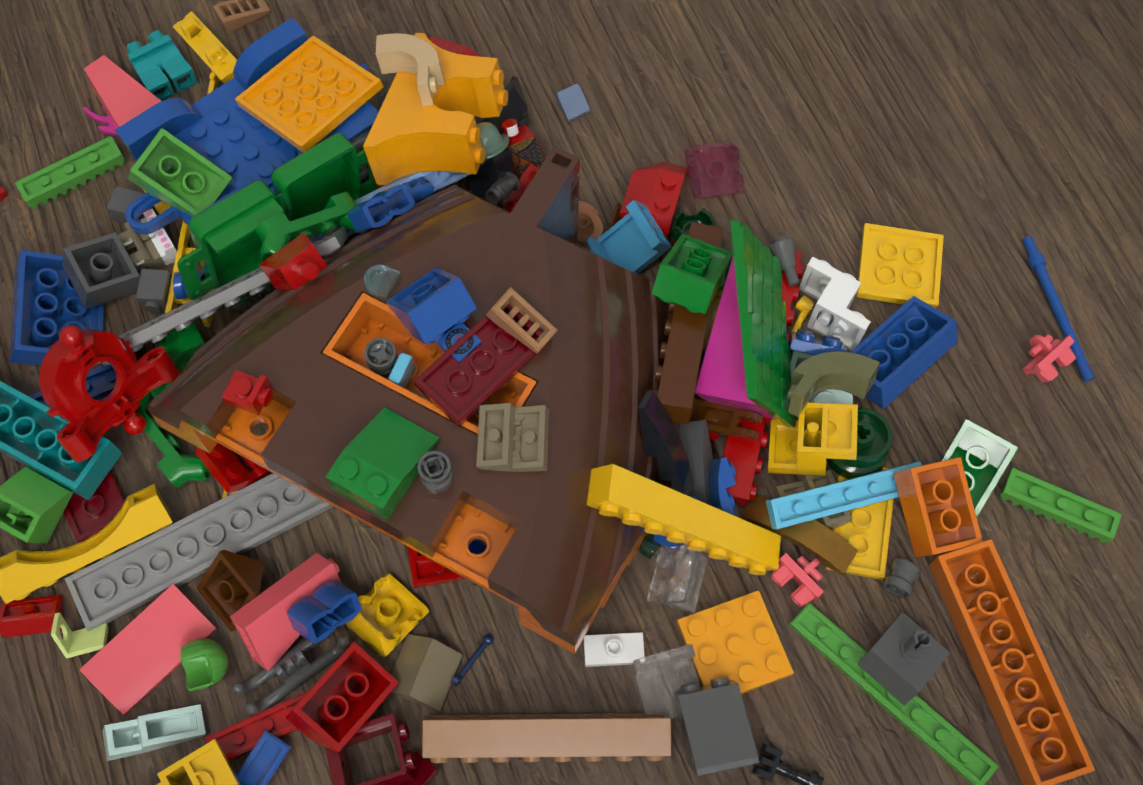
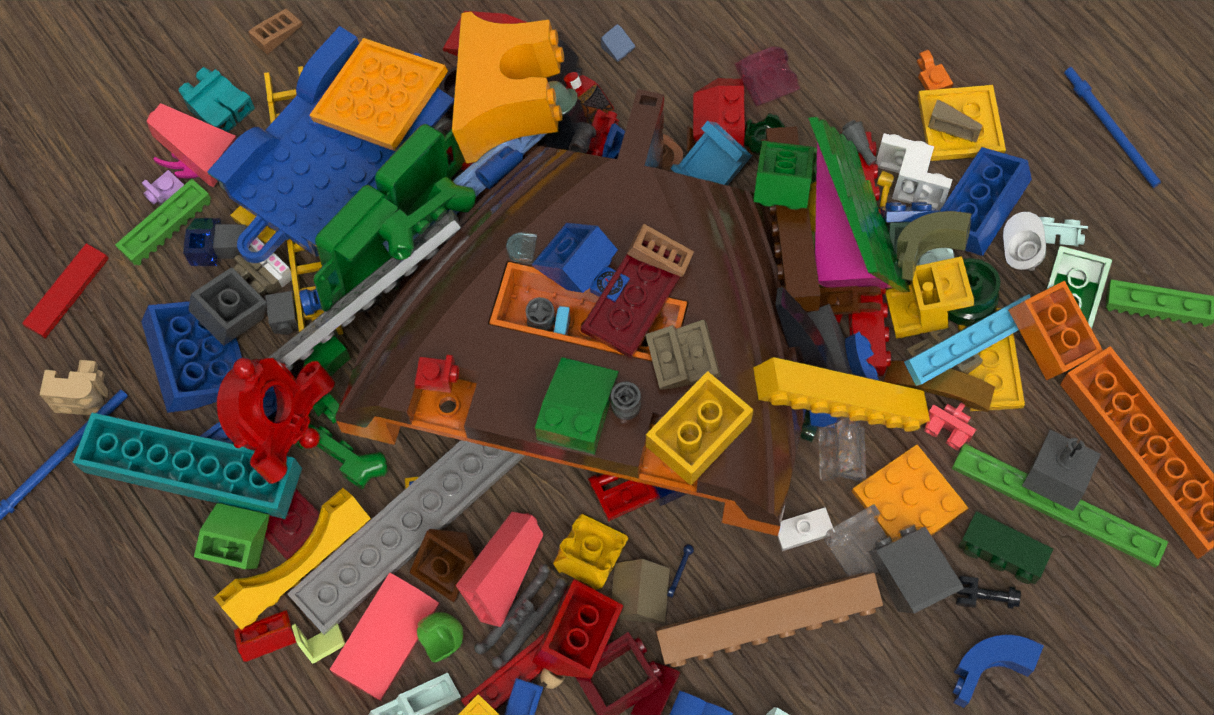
camera: 10 degrees left, 0 degrees up
bright green slope [127,128,232,217] -> none
yellow hinge [173,11,237,84] -> none
red plate [195,443,271,494] -> none
red torso [259,232,327,290] -> none
blue brick [287,580,362,643] -> none
blue brick [347,185,415,233] -> none
tan arch [375,33,445,107] -> none
dark grey wheel [883,558,921,598] -> none
coral hips [1022,334,1076,383] -> none
none -> lavender bracket [142,170,184,205]
none -> clear blue slope [183,218,221,266]
none -> tan hinge [540,668,565,689]
none -> yellow brick [646,371,753,485]
none -> orange plate [917,50,953,90]
none -> dark tan slope [928,100,982,142]
none -> dark green brick [958,511,1053,585]
none -> white piece [1003,212,1046,271]
none -> light aqua hinge [1039,217,1088,247]

